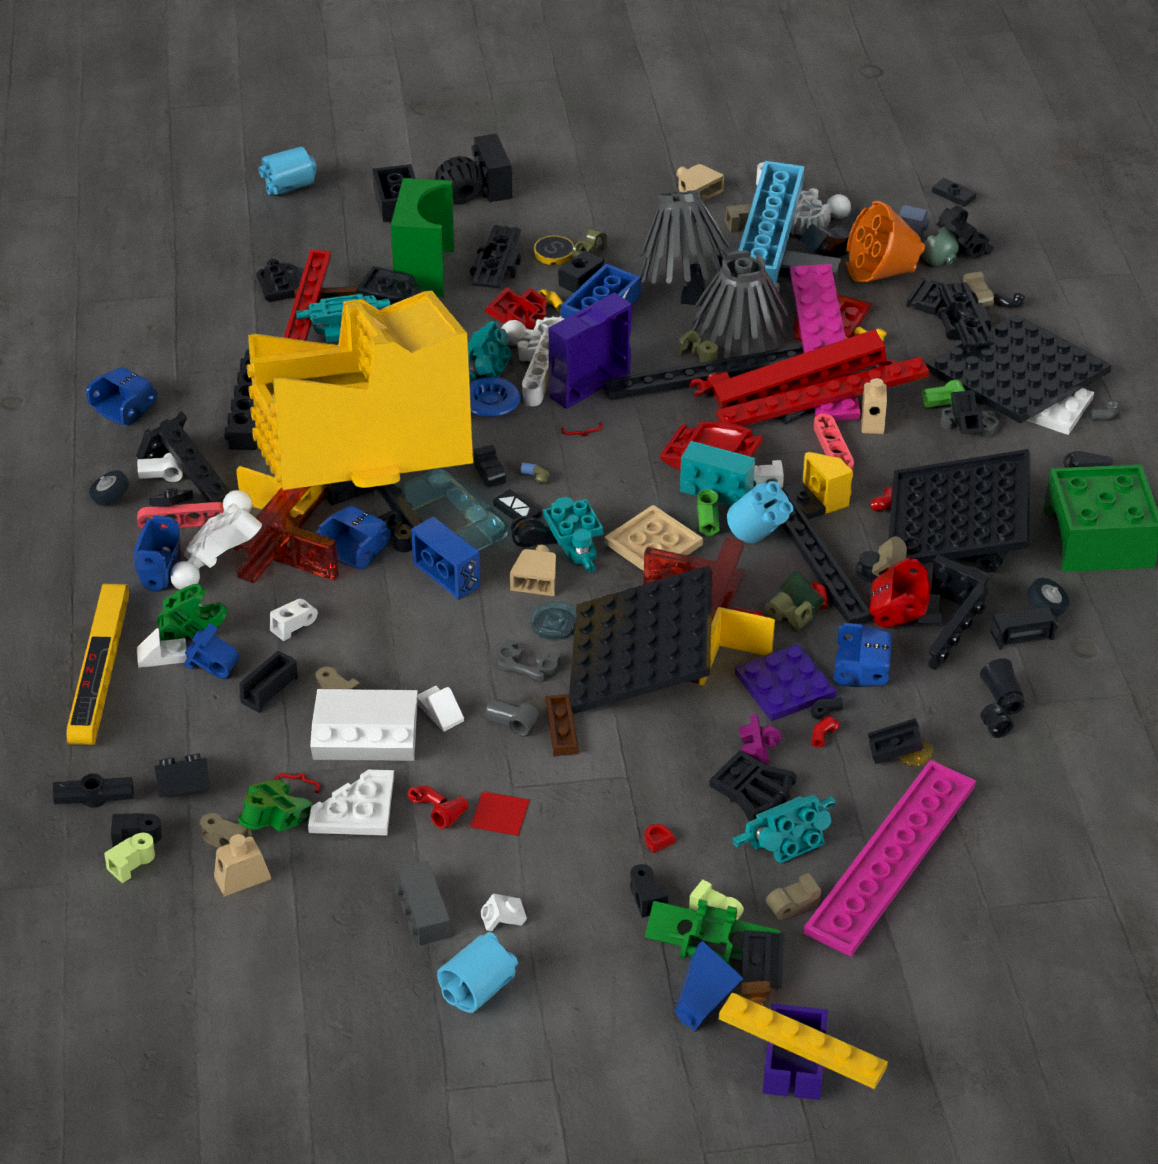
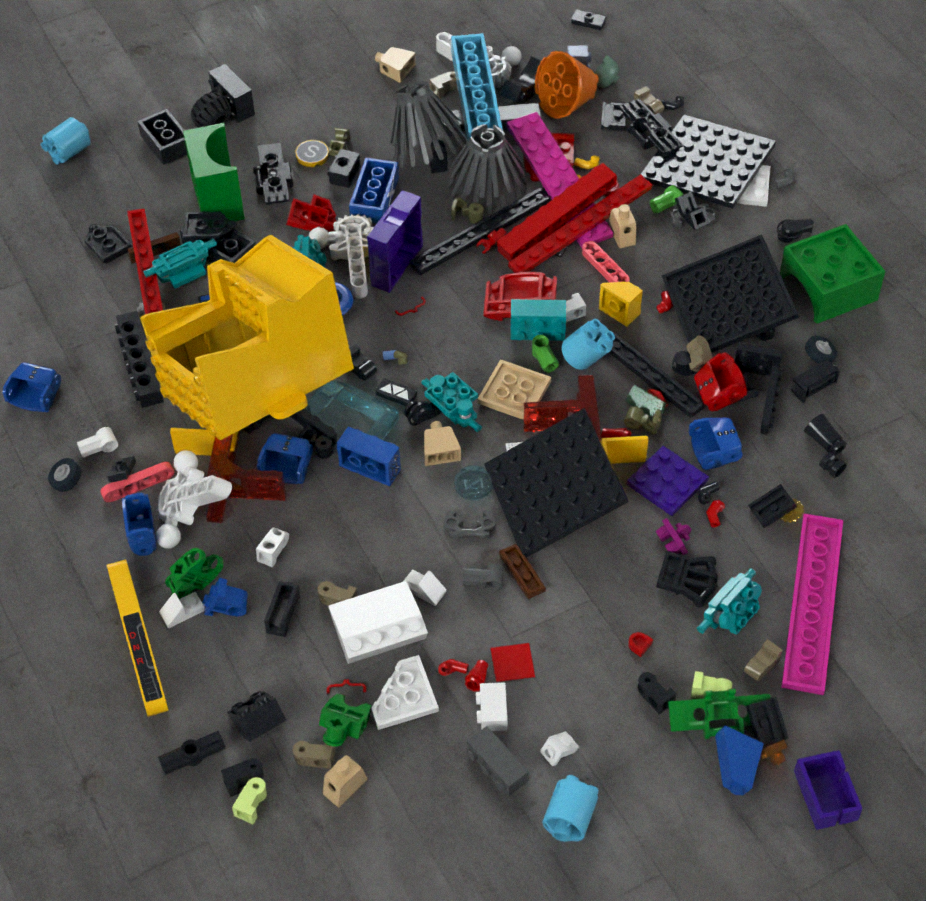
camera: 20 degrees left, 10 degrees up
black bracket [136,411,230,503] -> none
yellow arm [538,289,564,312] -> none
yellow plate [719,993,888,1089] -> none
black plate [782,481,826,519] -> none
black plate [936,205,994,259] -> none
none -> white brick [476,683,507,731]

